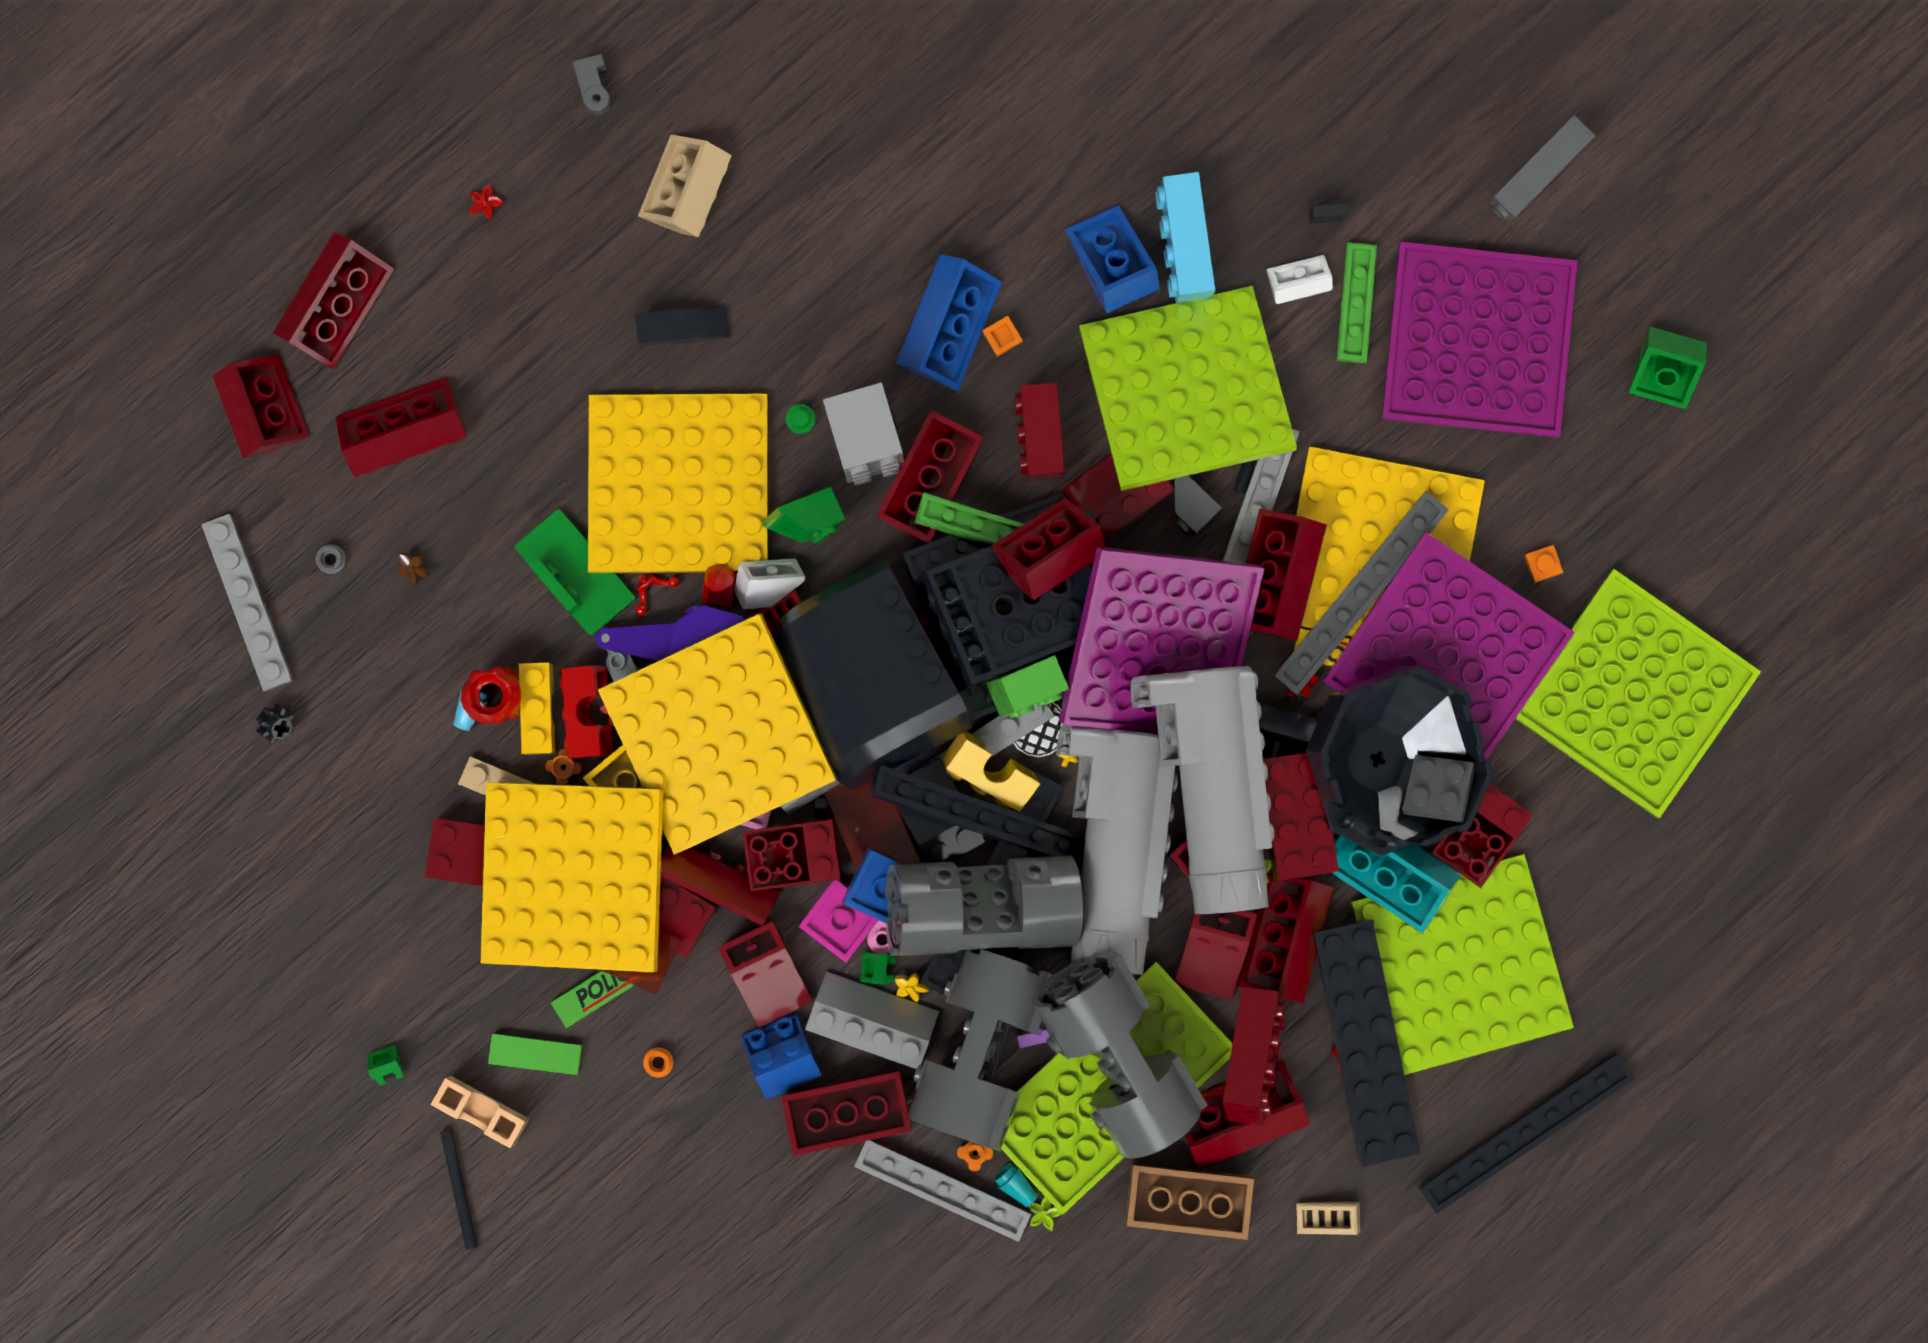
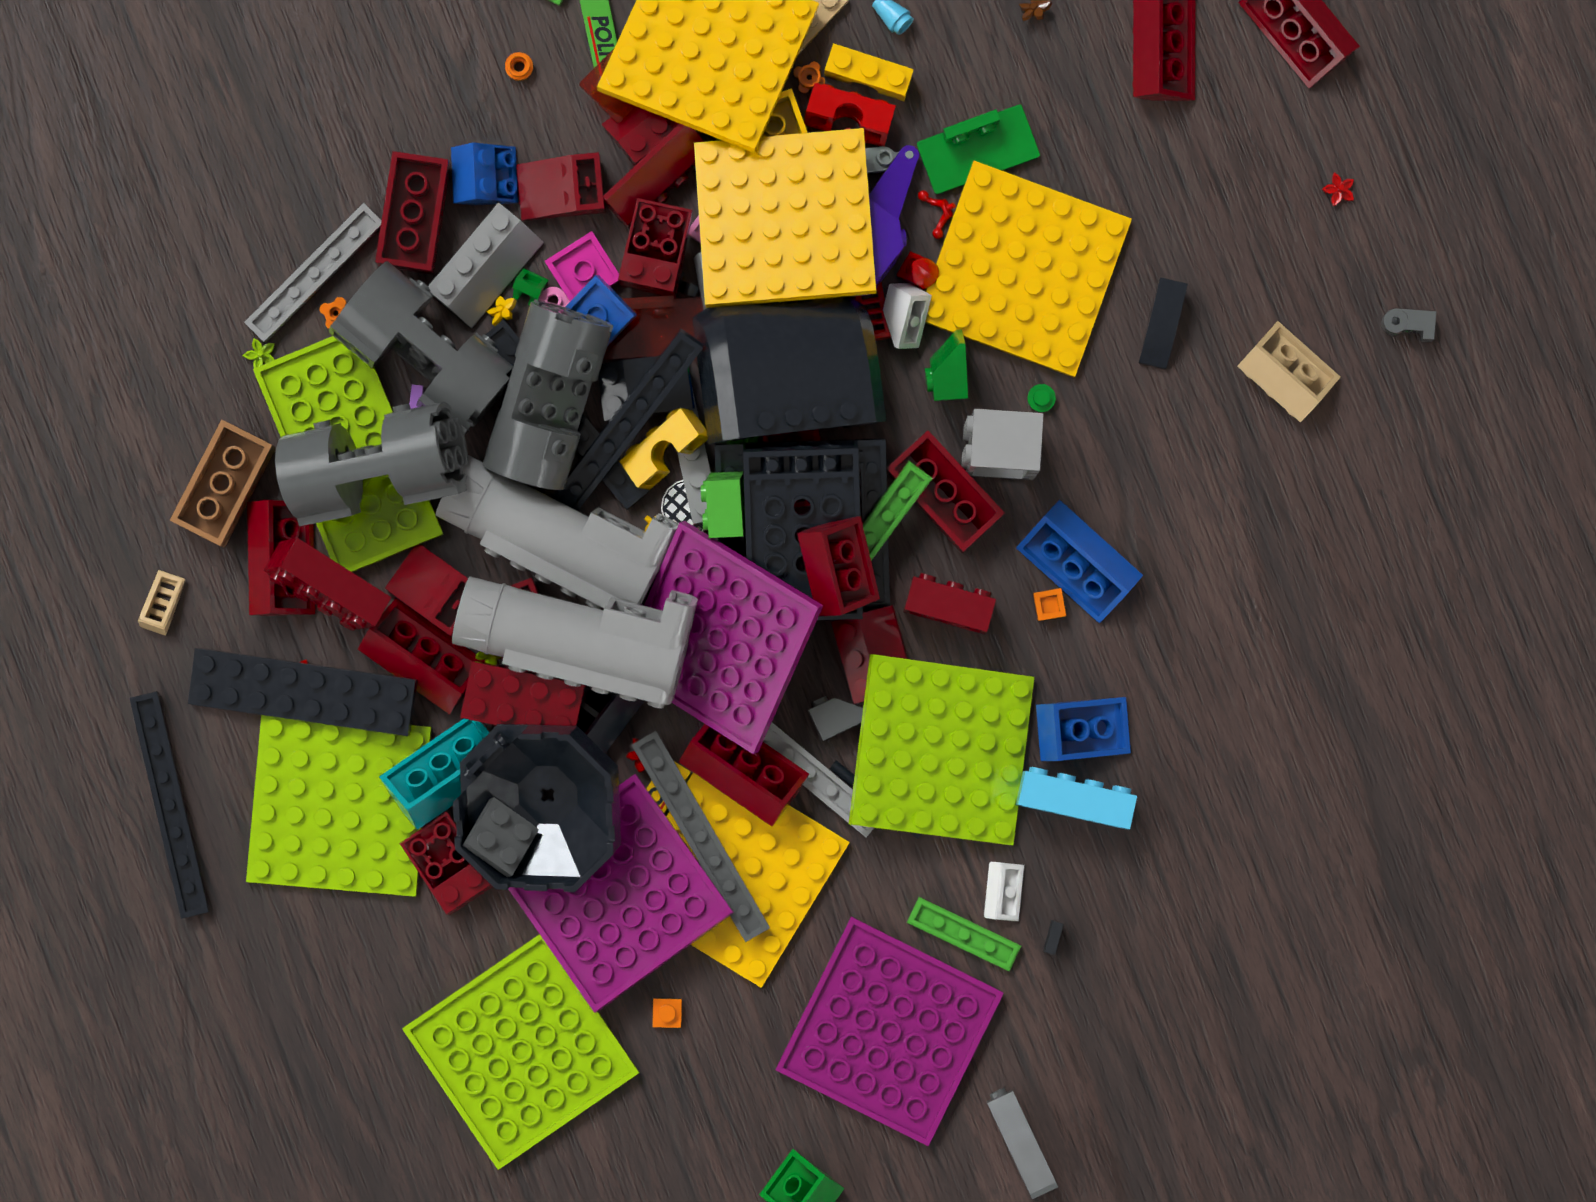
camera: 110 degrees right, 0 degrees up
red piece [460,666,521,725] -> none
teal cone [994,1163,1038,1207] -> none

